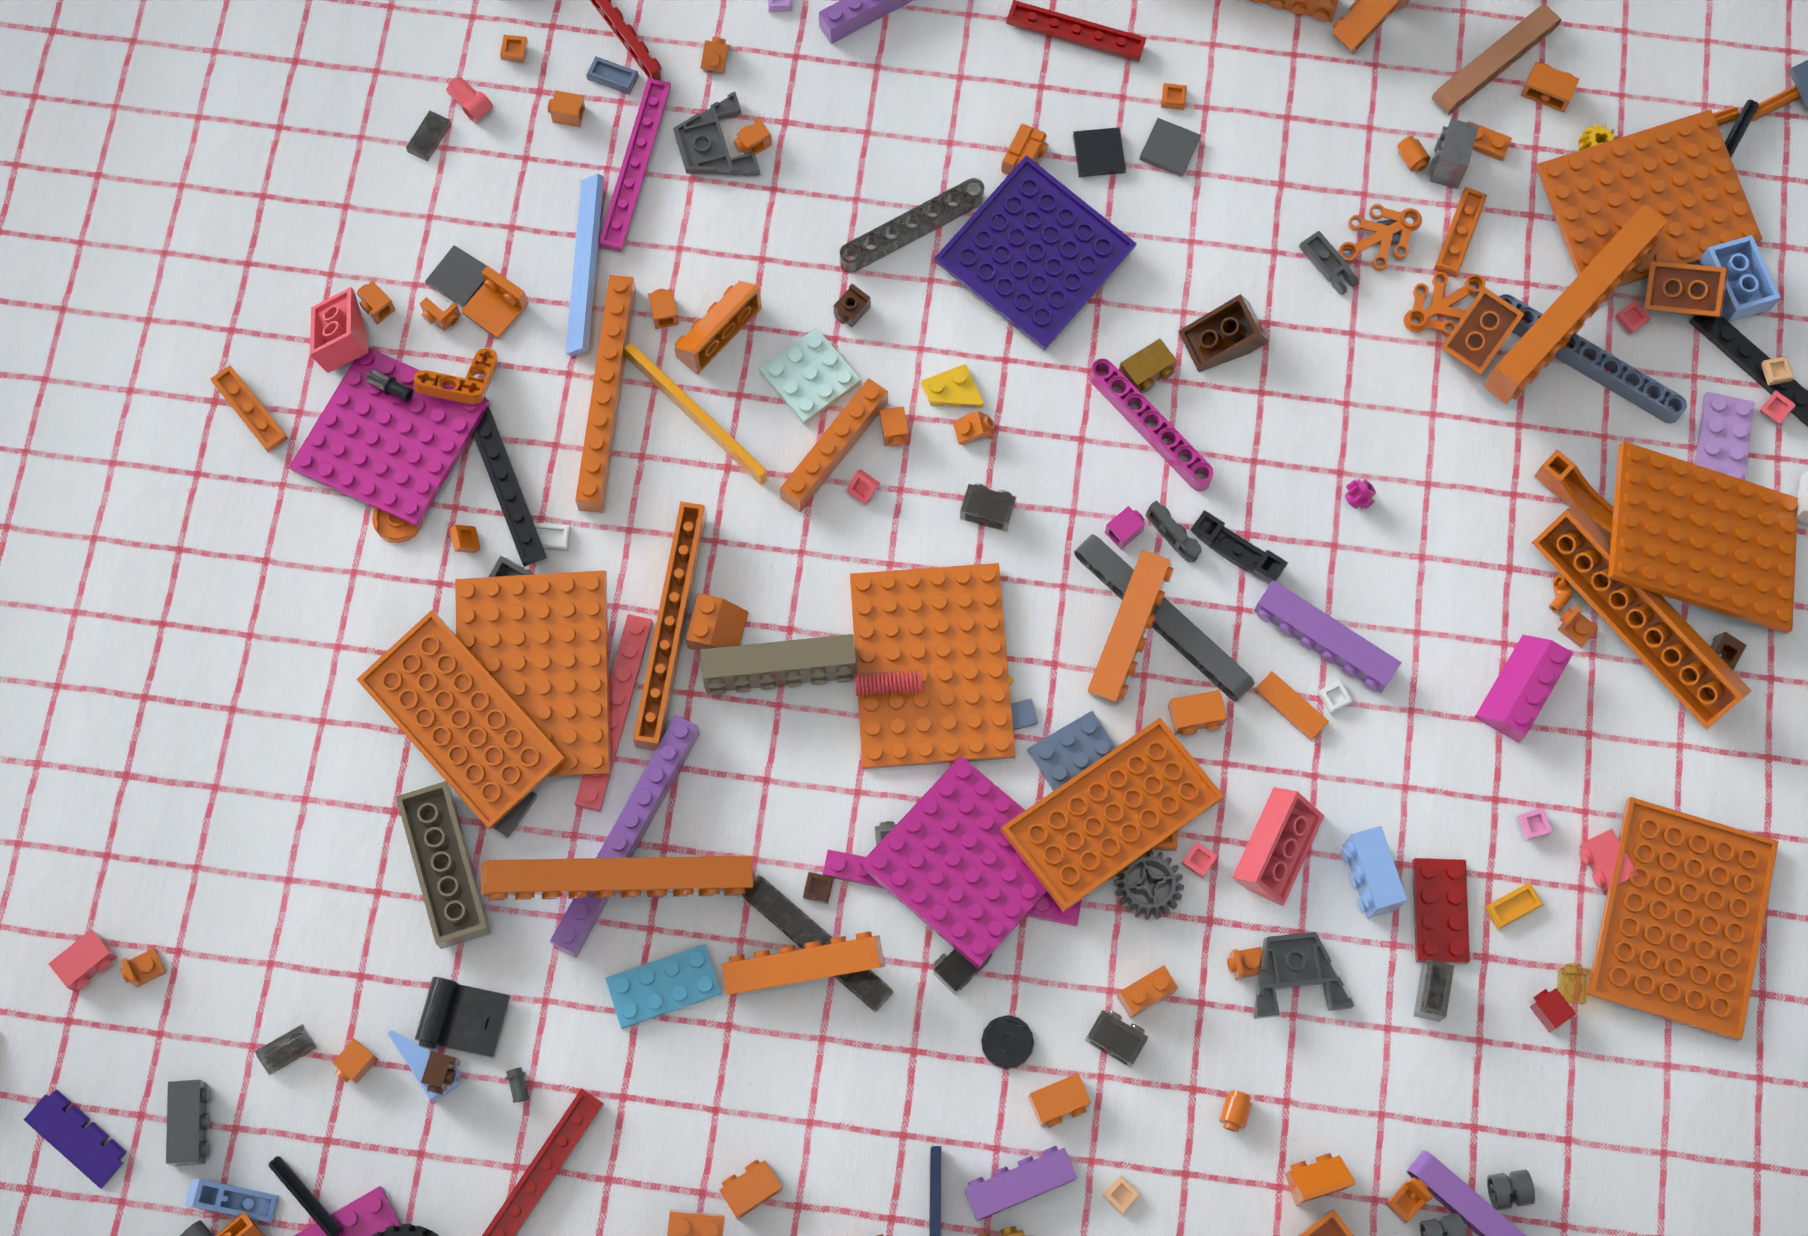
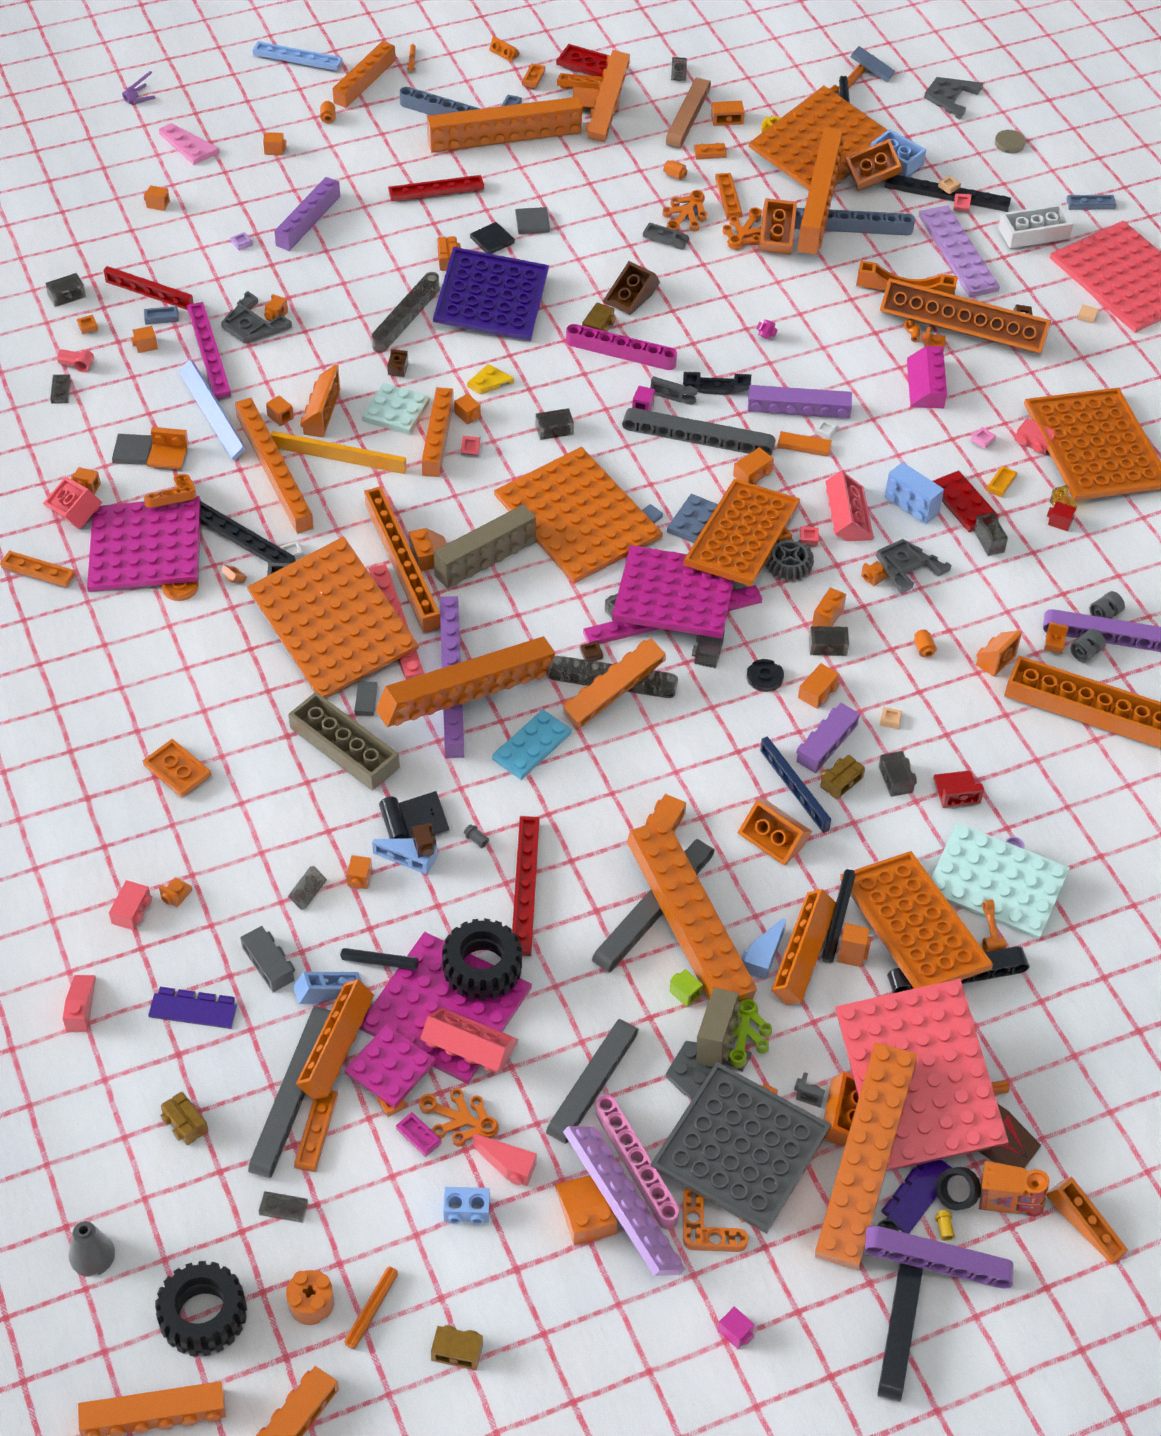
camera: 30 degrees left, 20 degrees down
orange plate [356,610,567,829] -> none
black axle [366,369,414,403] -> none
orange bracket [420,297,461,331] -> none
orange bracket [700,37,731,73] -> none
coral piece [855,670,923,696] -> none
orange bracket [953,410,994,445] -> none
orange brick [1087,550,1174,704] -> none
orange tile [1161,83,1187,110] -> none
flat silver brick [1429,118,1479,189] -> none
orange plate [1608,441,1798,634] -> none
coral plate [1615,301,1651,335] -> none
none -> orange plate [142,738,212,798]

